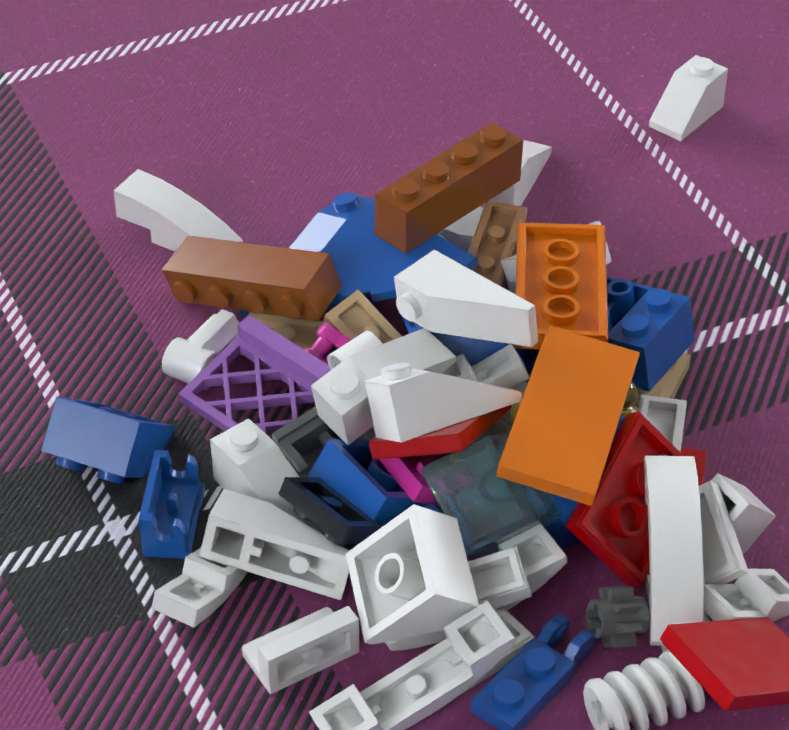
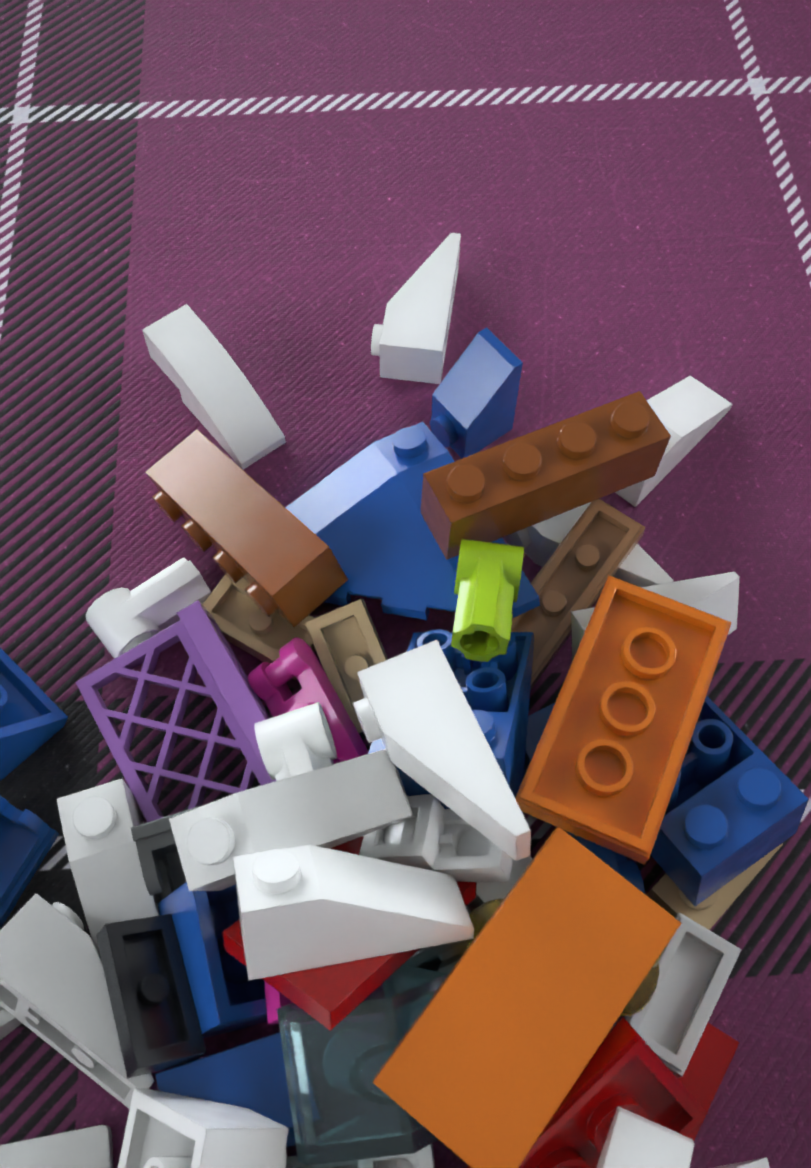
camera: 20 degrees right, 20 degrees up
none -> white slope [371,233,461,384]
none -> blue slope [430,327,523,459]
none -> lime piece [451,538,524,662]

